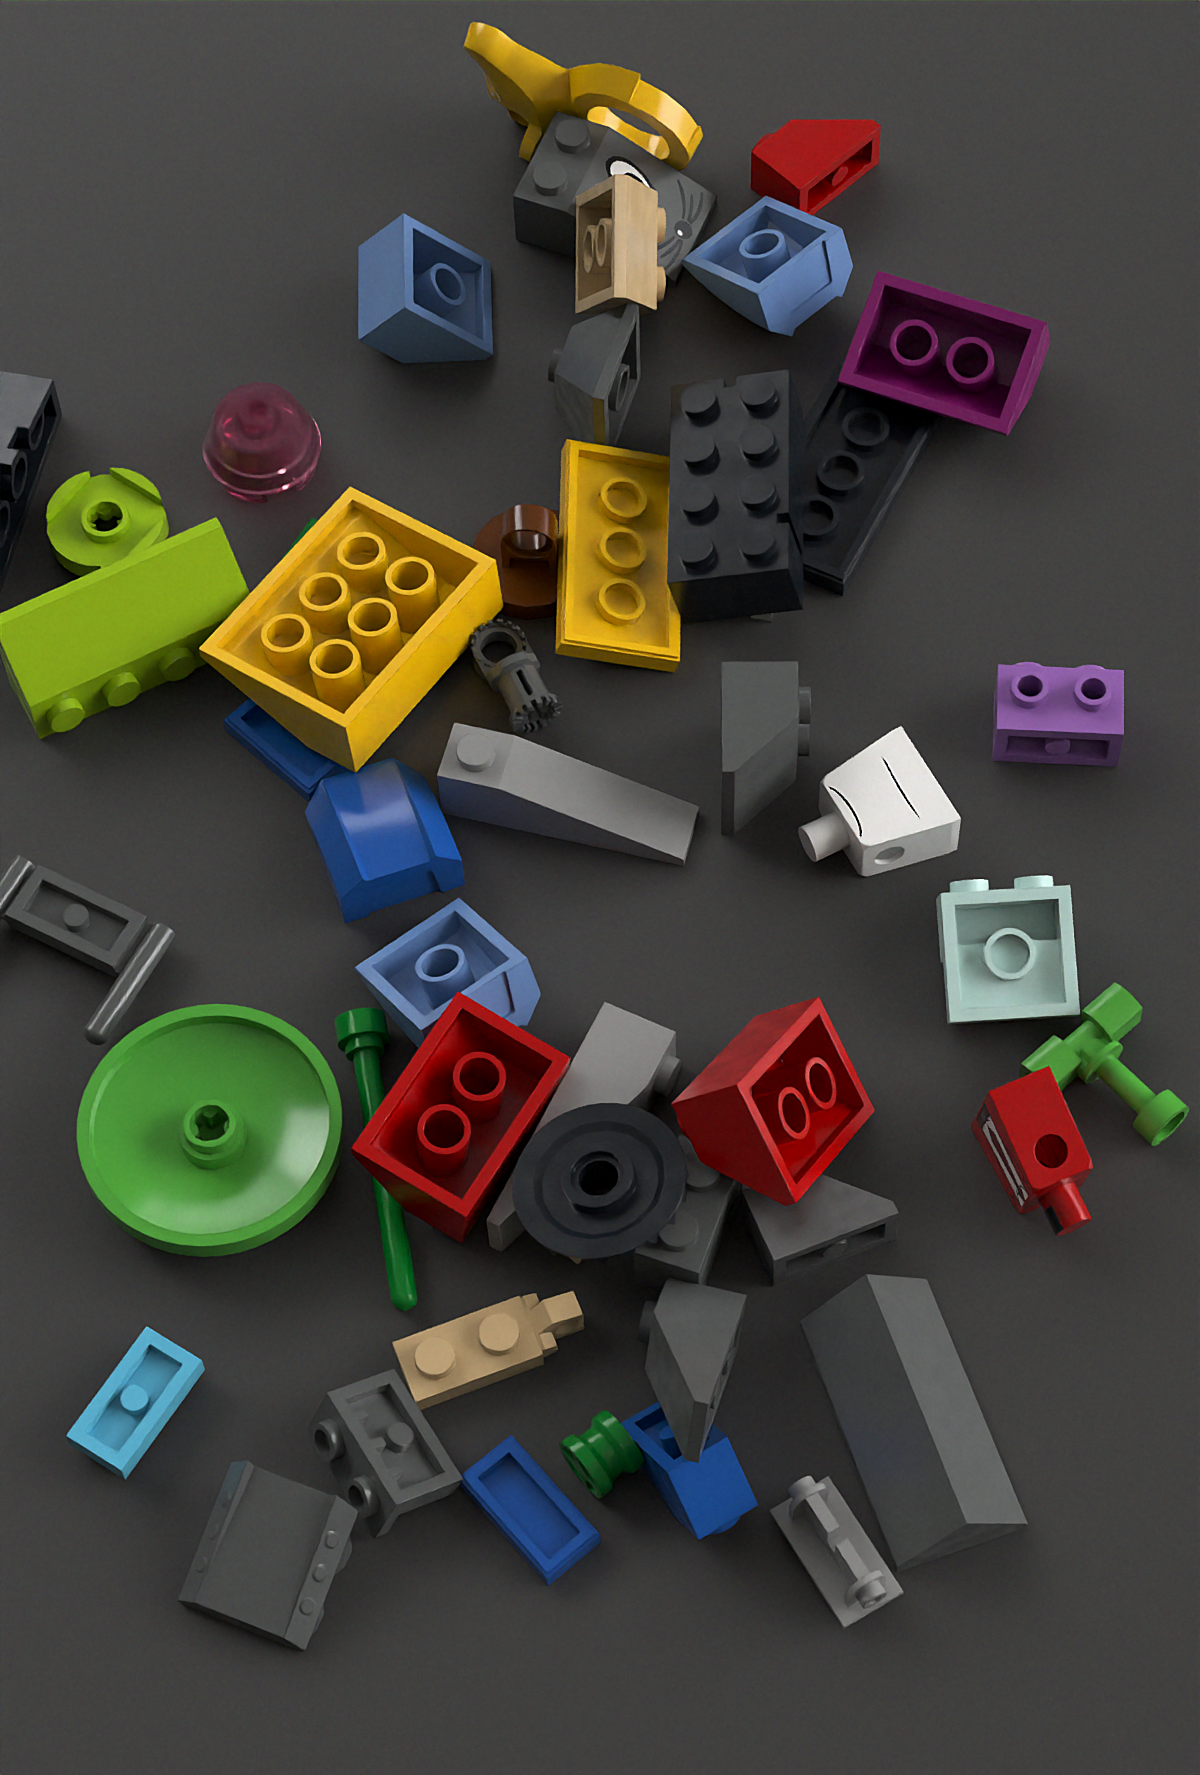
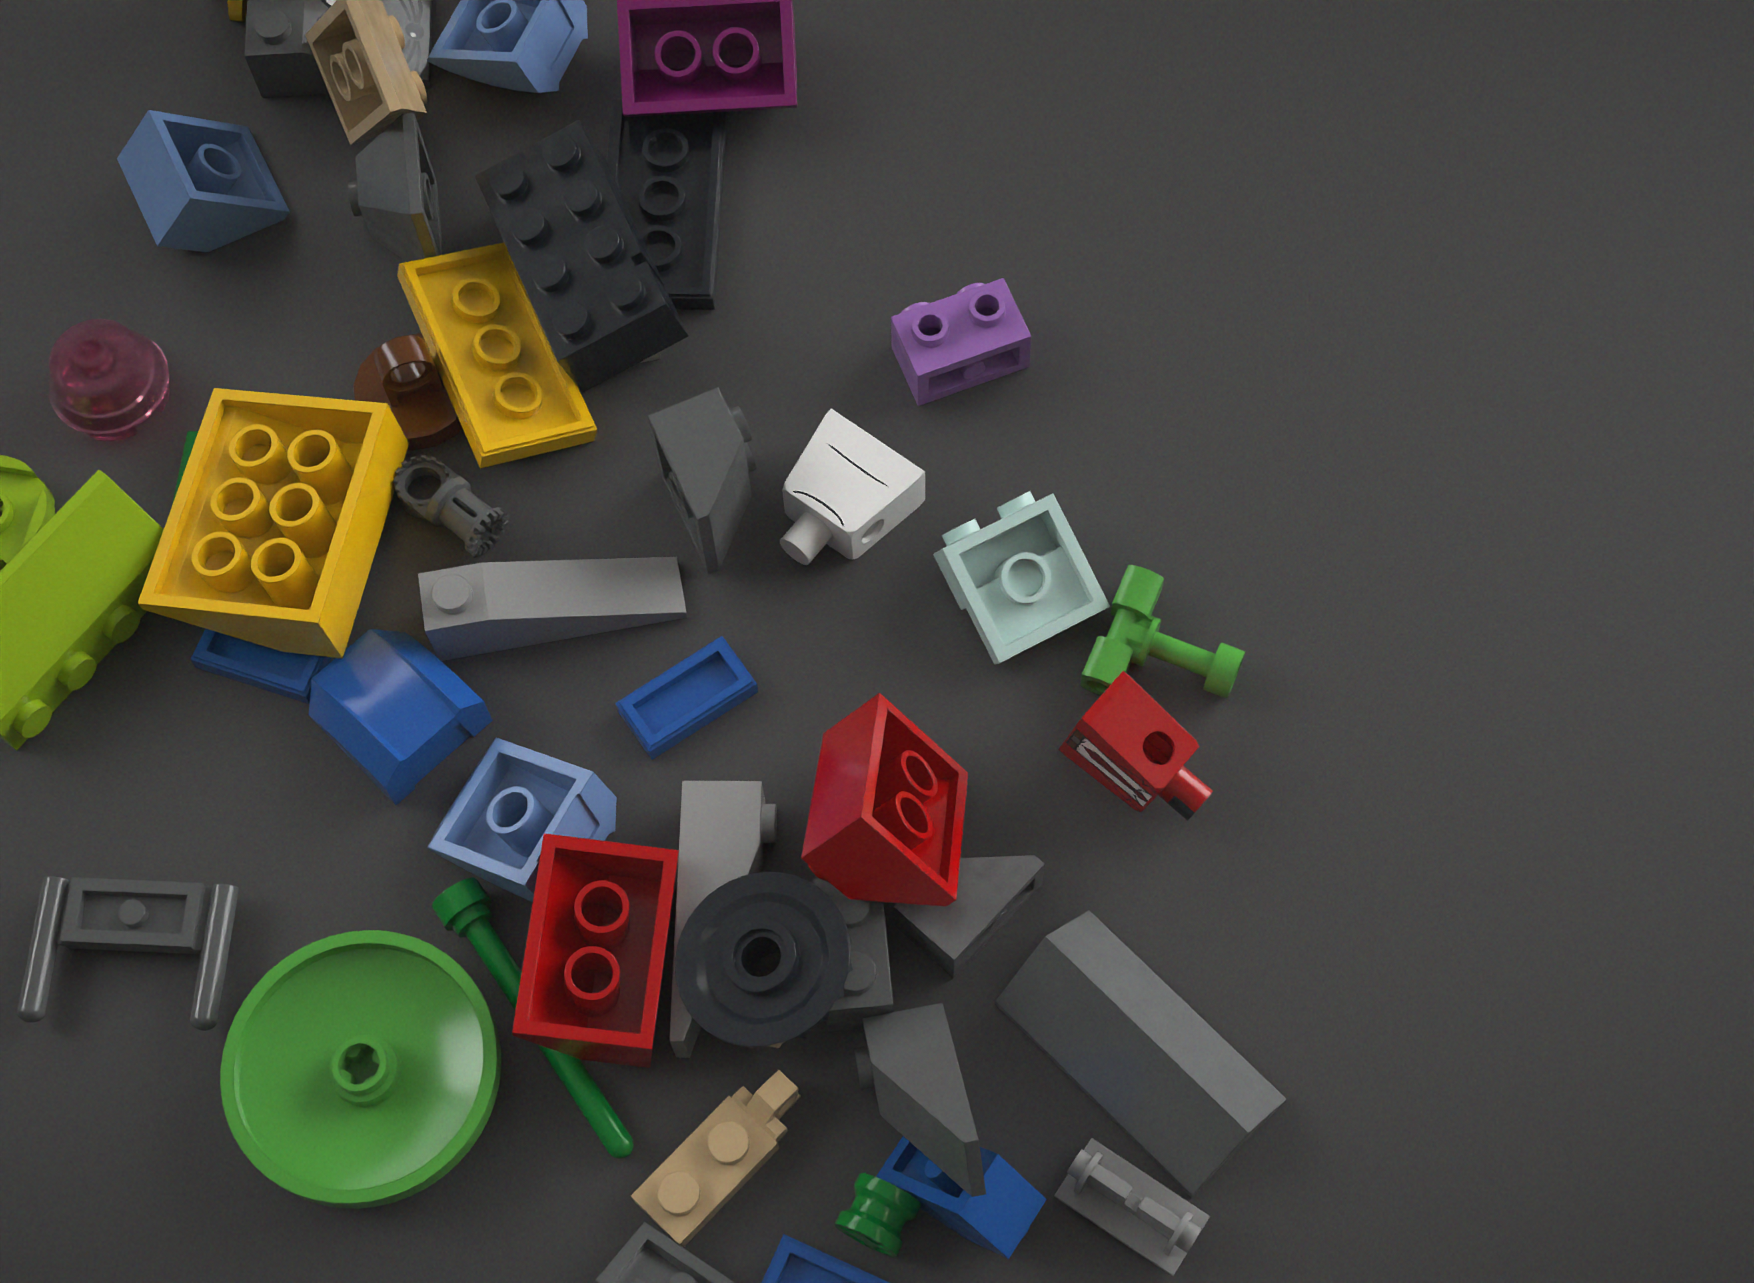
camera: 25 degrees left, 5 degrees up
none -> blue tile [615,636,758,760]

